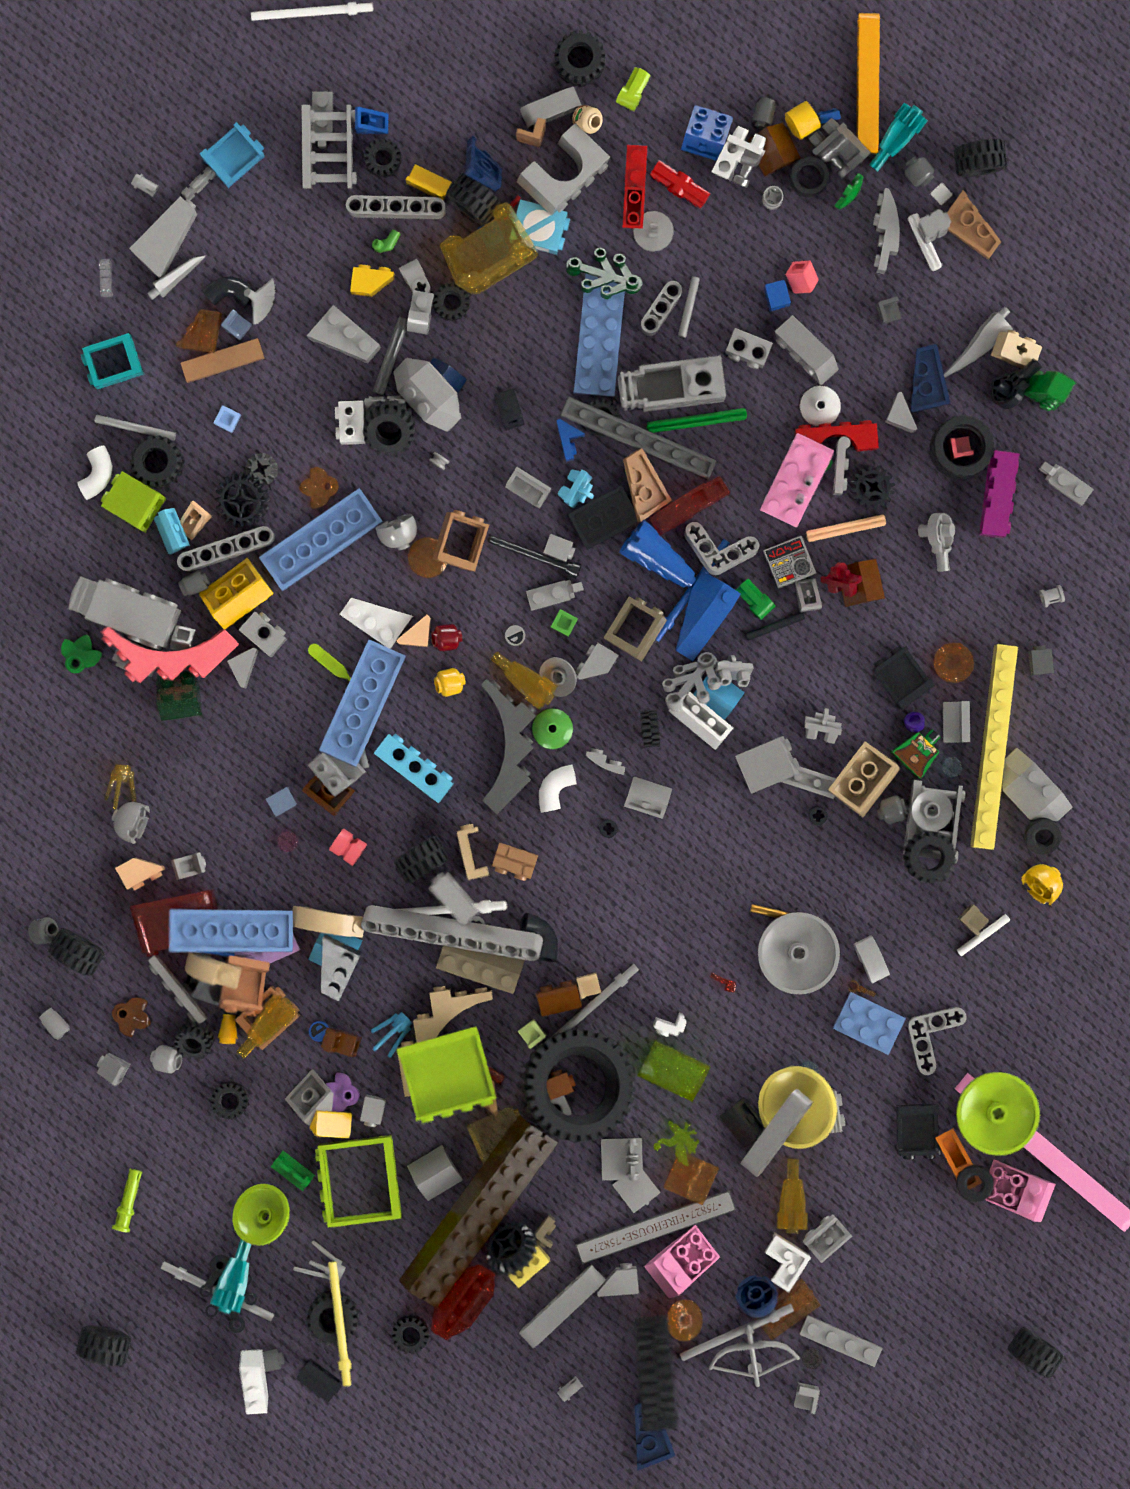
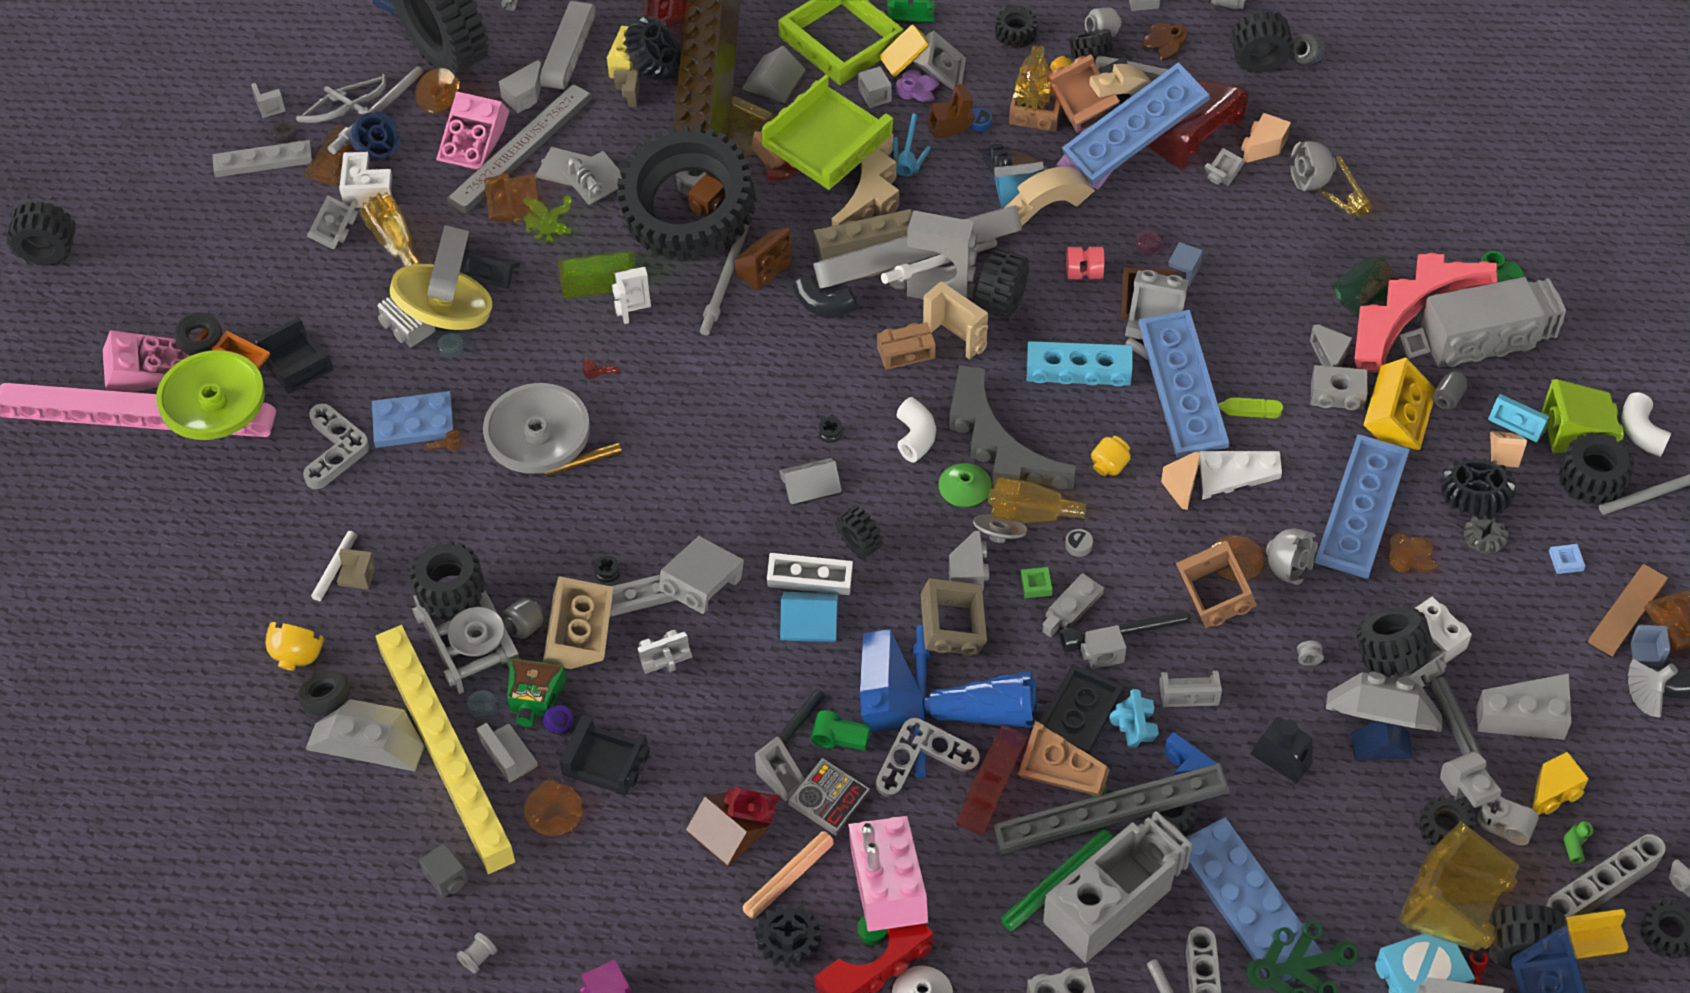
camera: 150 degrees right, 35 degrees down
light grey beam [177,526,275,572] -> none
dark red head [431,624,462,651] -> none
yellowish green panel [518,1019,546,1049] -> none
tan panel [576,973,601,999] -> none
light grey slope [586,748,625,775] -> none
light grey plant [662,652,720,711] -> none
light grey hips [714,655,754,687] -> none
light grey plate [833,437,850,495] -> none
light grey slope [854,935,890,983] -> none
light grey pin [918,513,955,572] -> none

